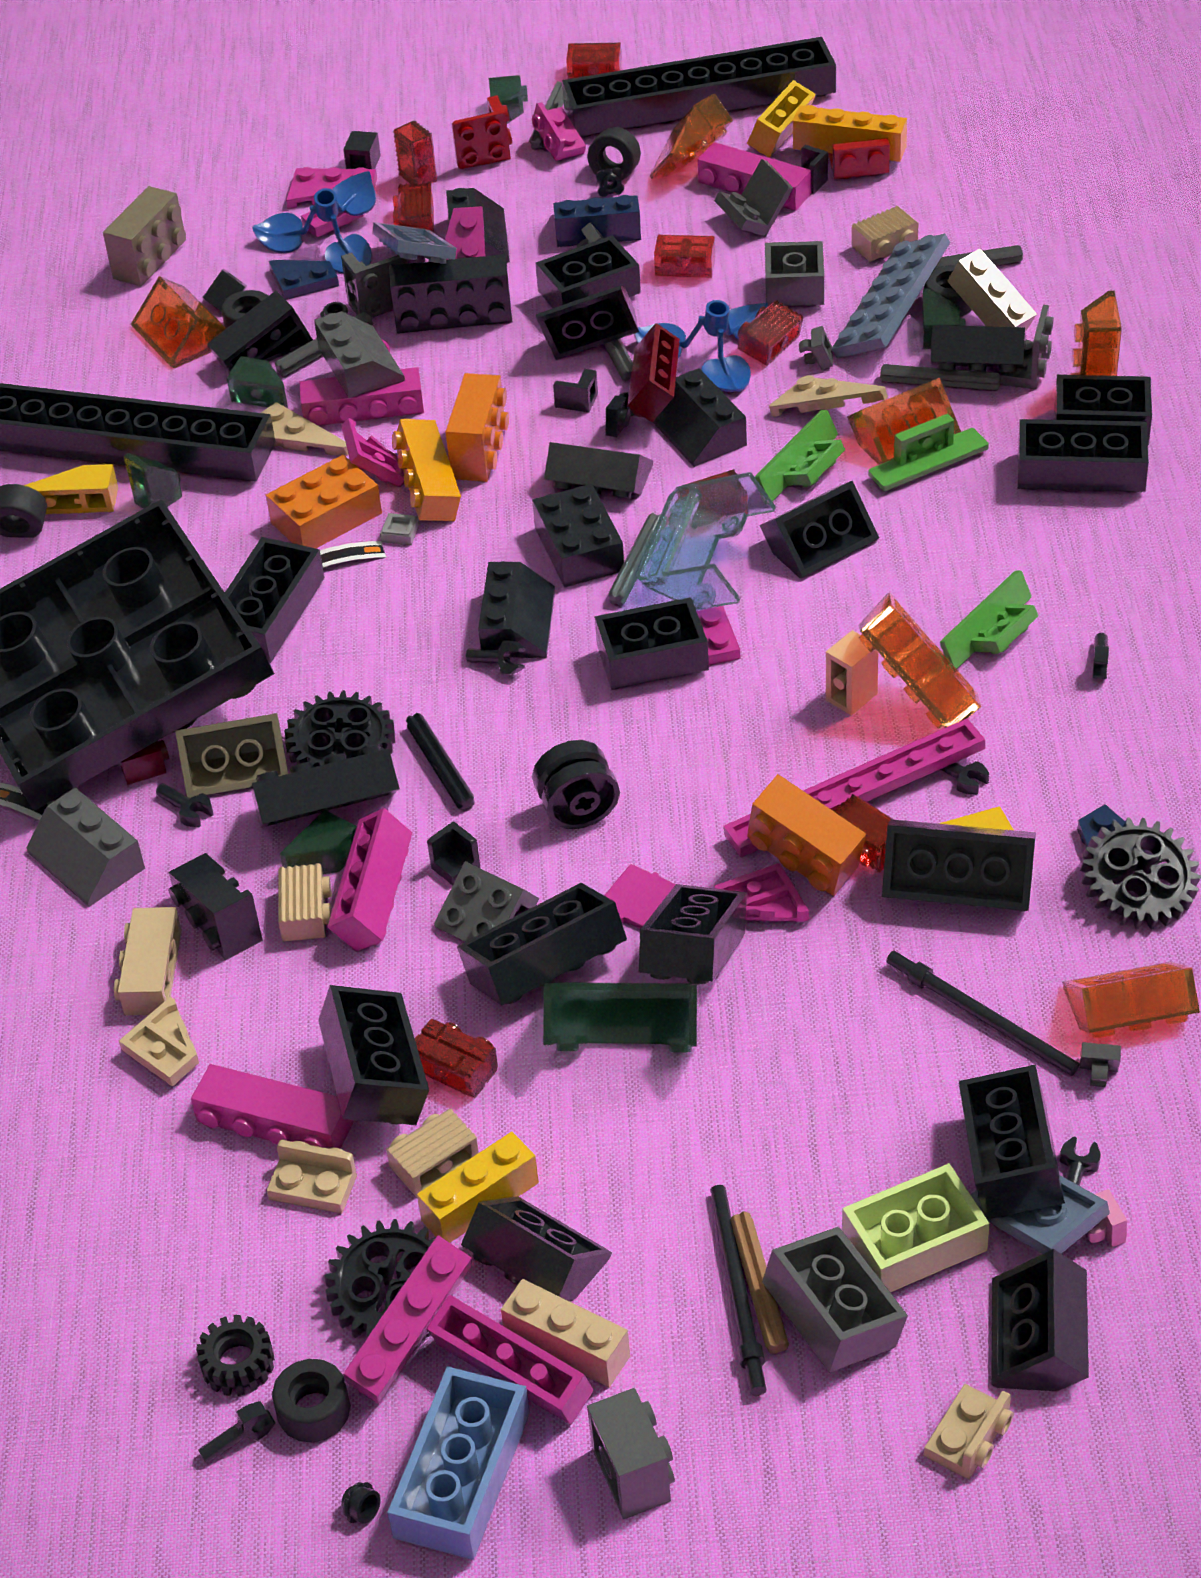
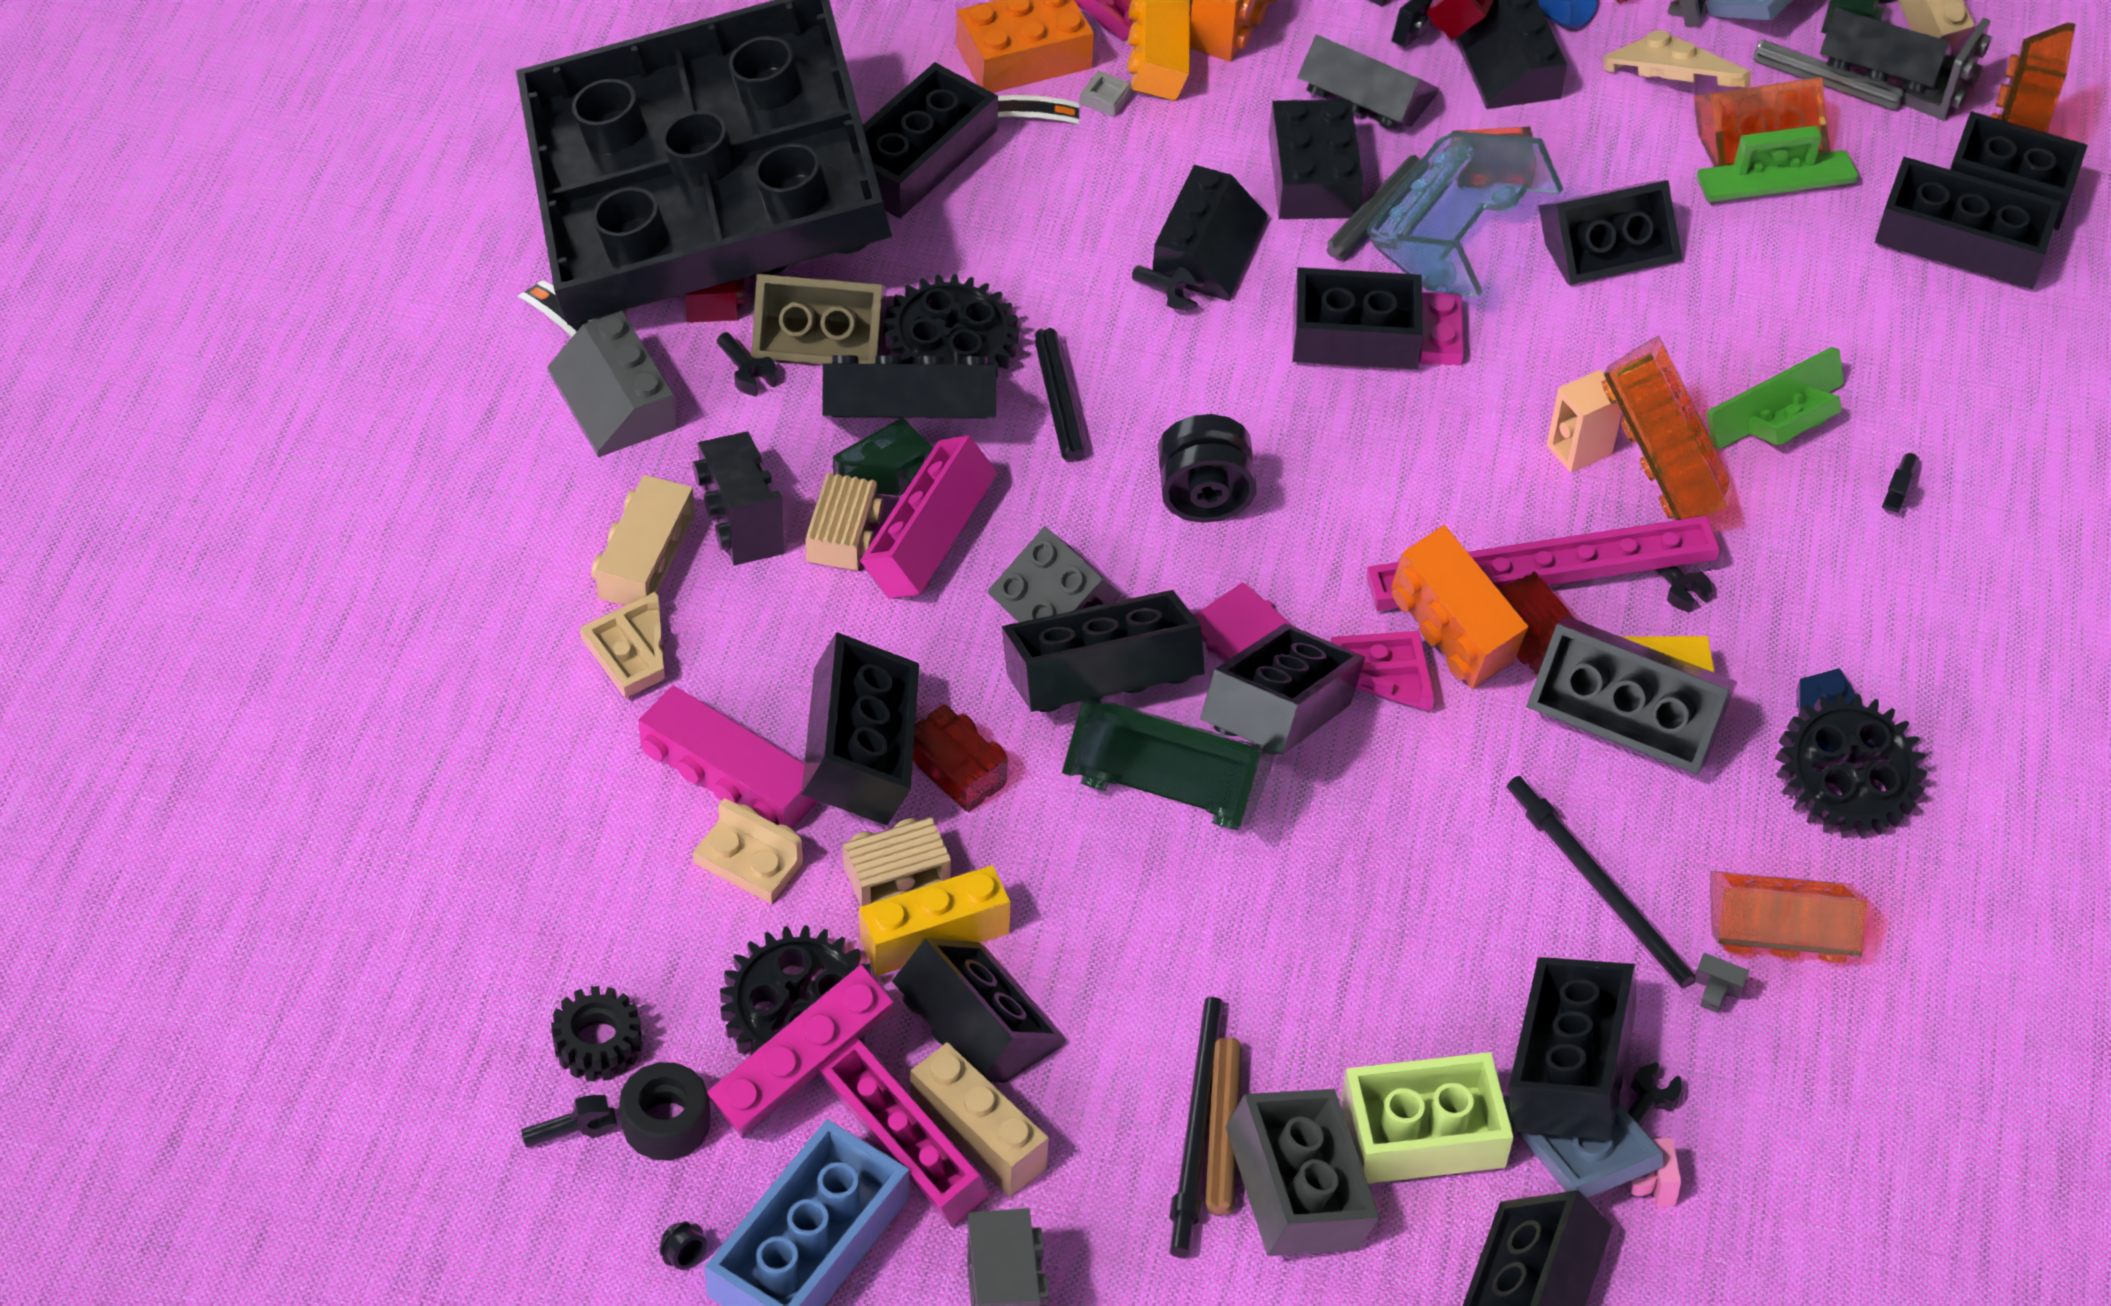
camera: 10 degrees right, 5 degrees up
black panel [427,821,481,885] -> none
bright green bracket [755,410,845,502] -> none

